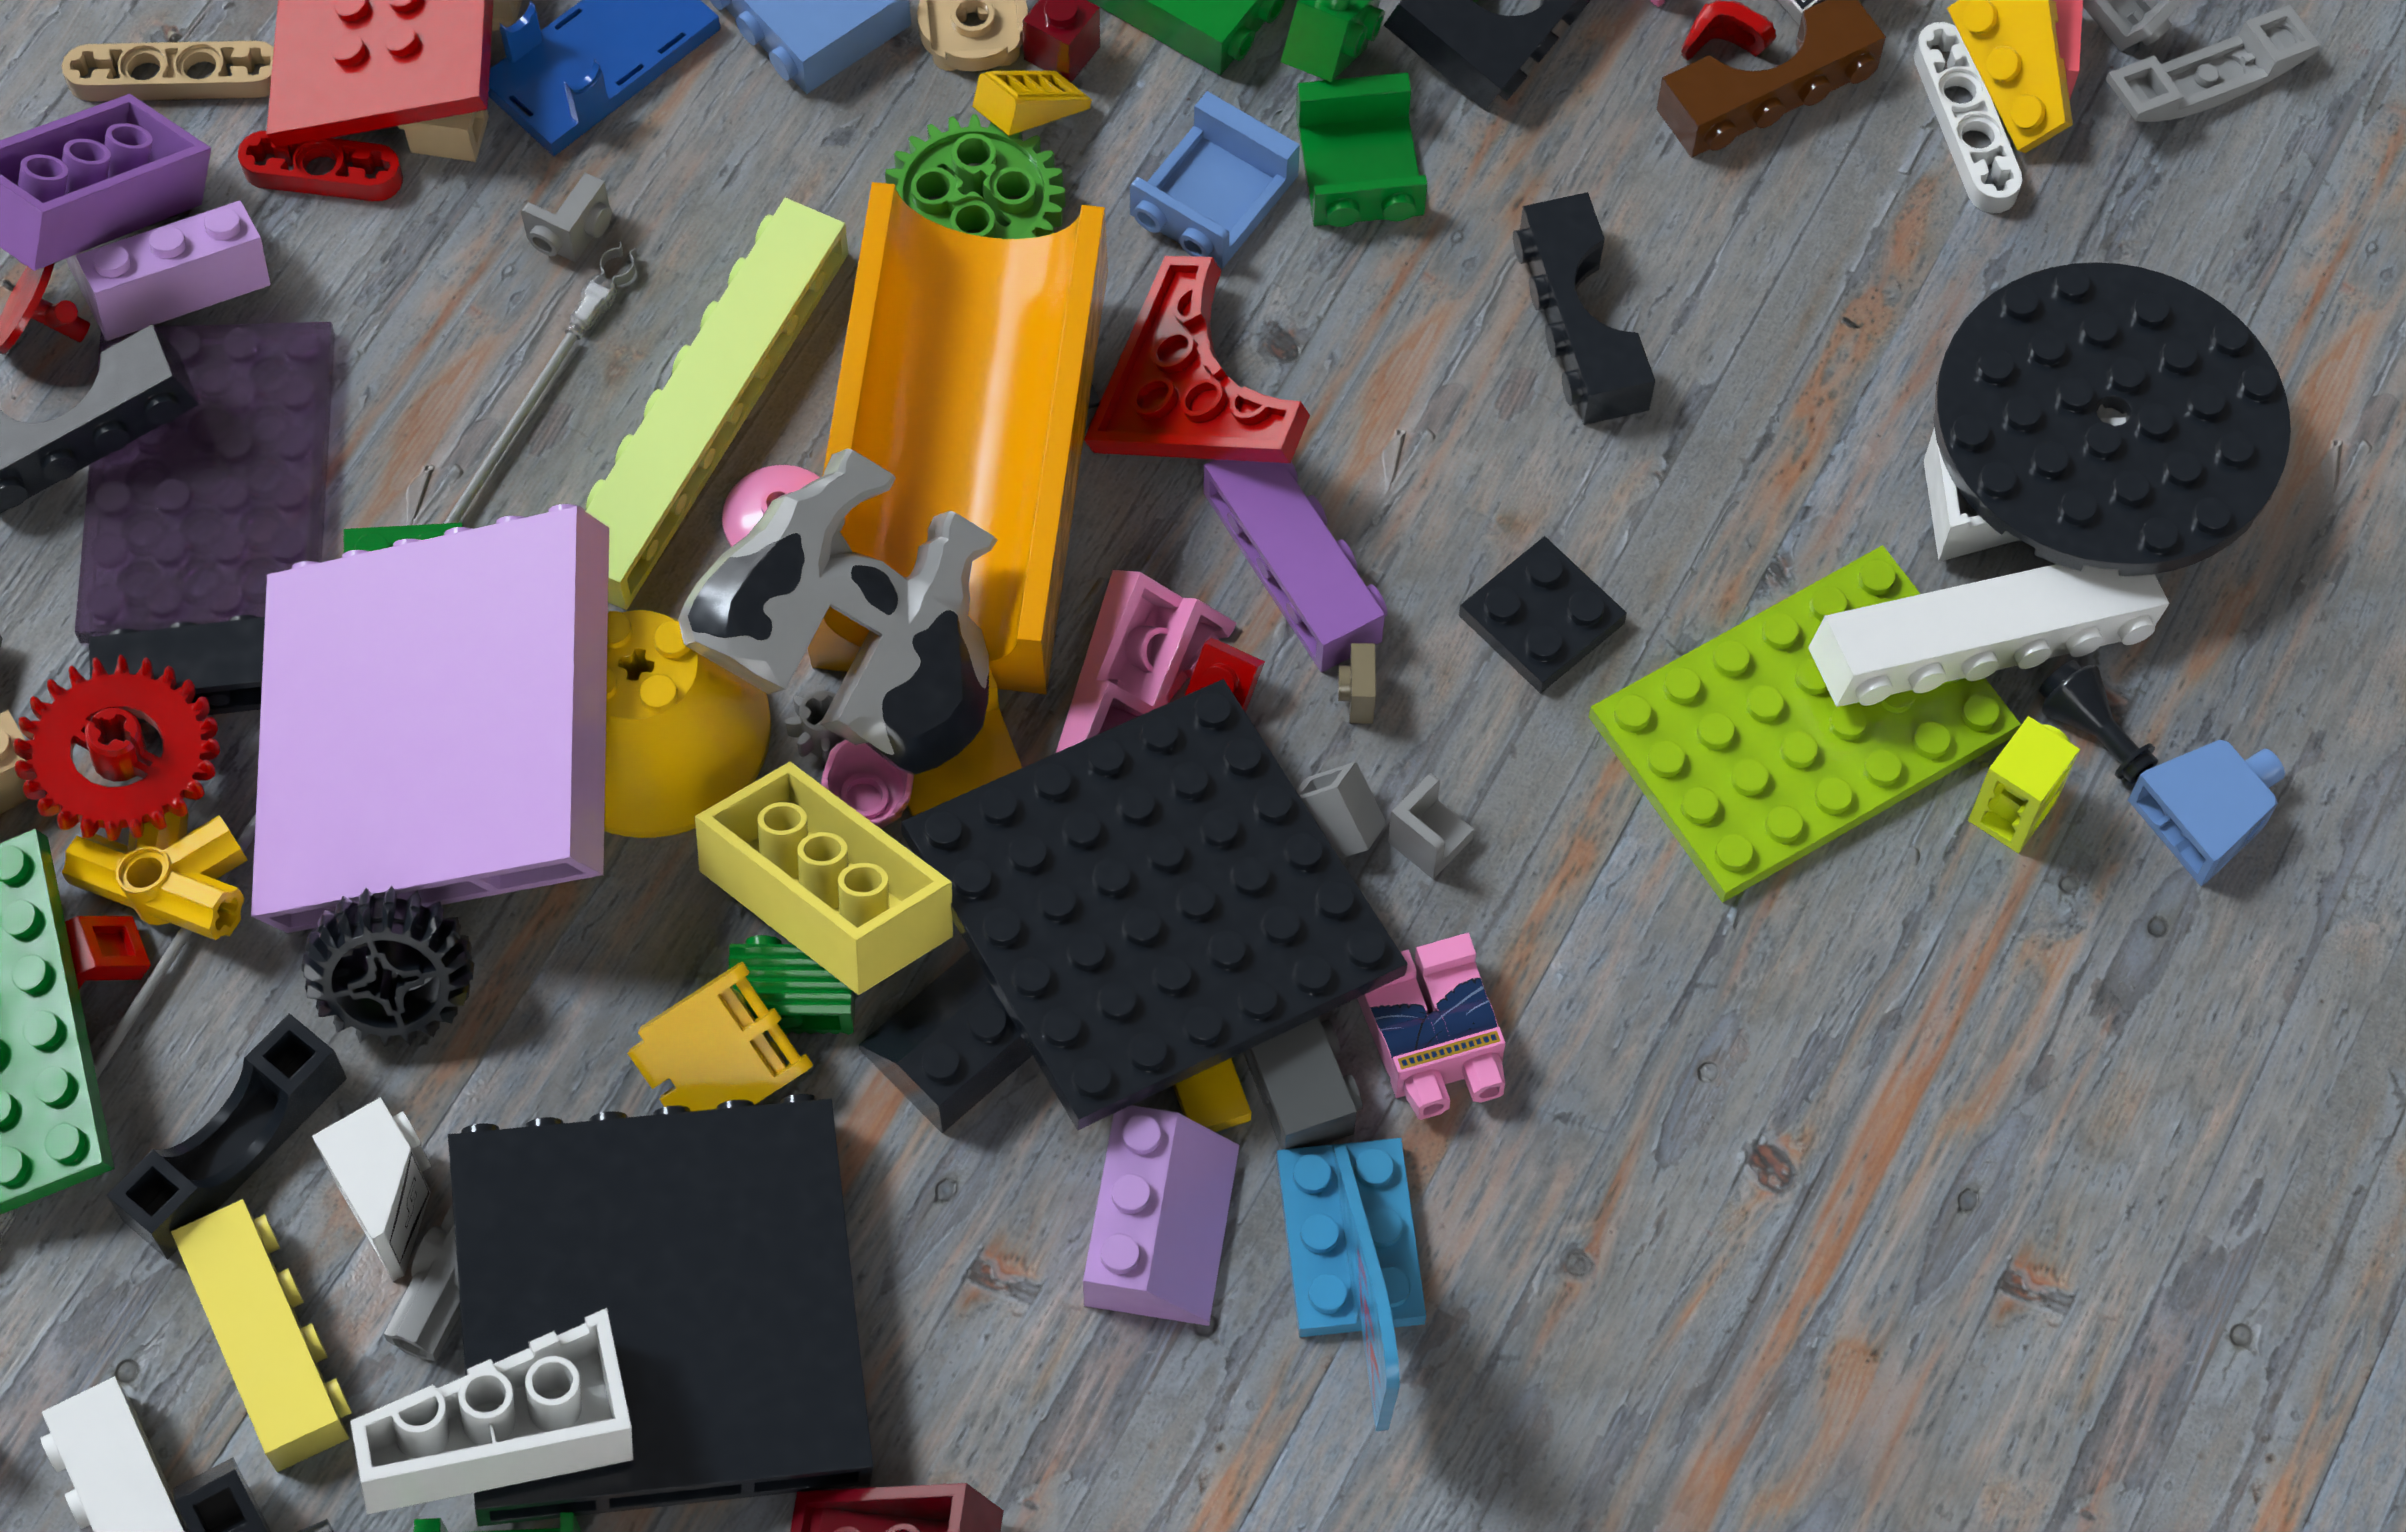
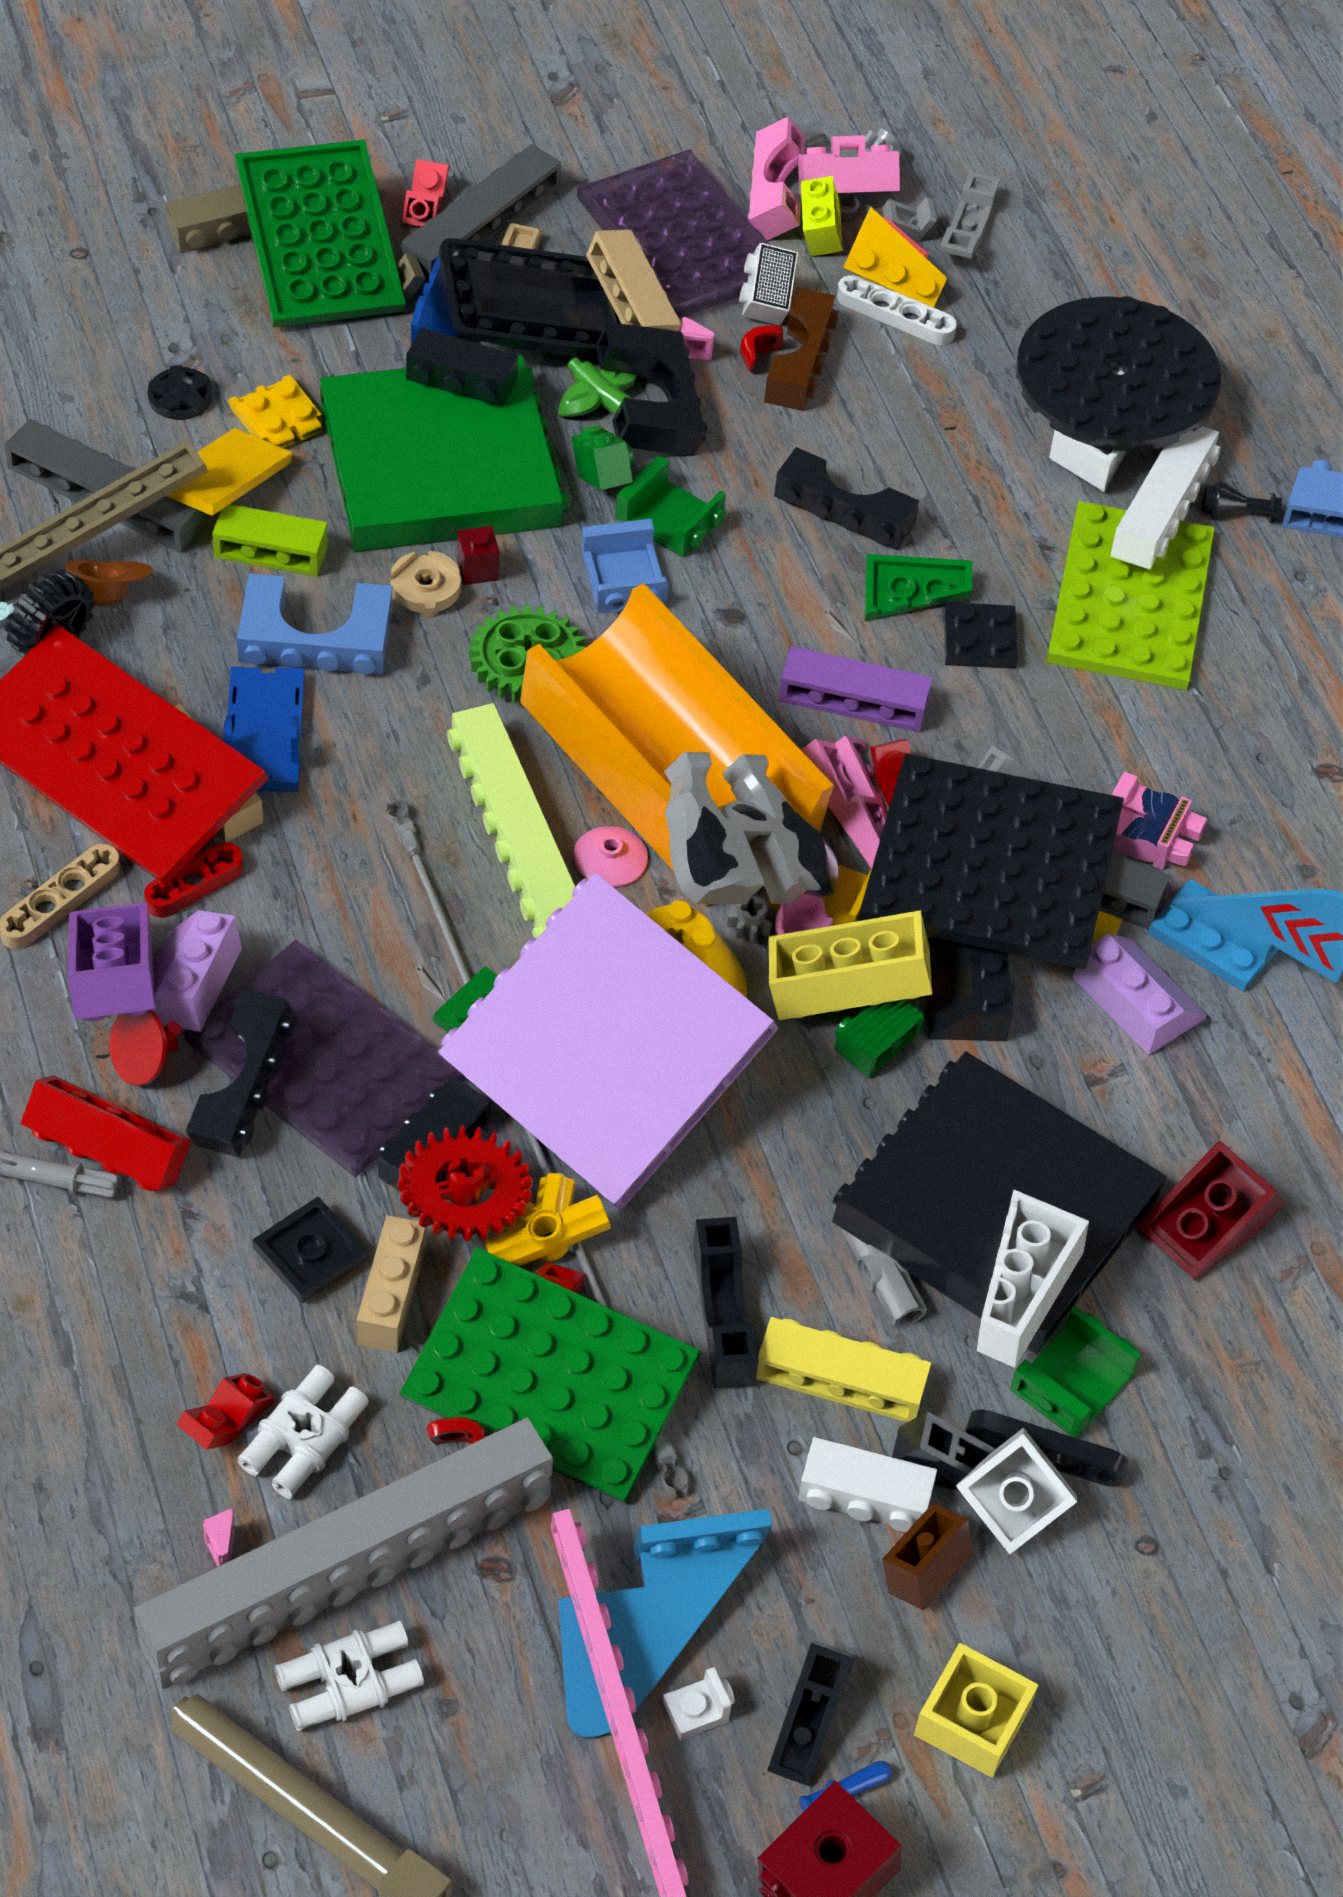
camera: 50 degrees left, 10 degrees down
black gear [302,886,474,1047] -> none
white slope [312,1097,431,1282] -> none
light grey bracket [521,172,612,263] -> none
yellow plate [627,962,813,1111] -> none
yellow slope [972,71,1092,136] -> none
red plate [1084,256,1310,463] -> none
dark tan plate [1338,643,1376,724] -> none
light grey panel [1388,773,1474,879] -> none
neon yellow brick [1968,716,2080,854] -> none
none -> green wing [864,554,972,621]

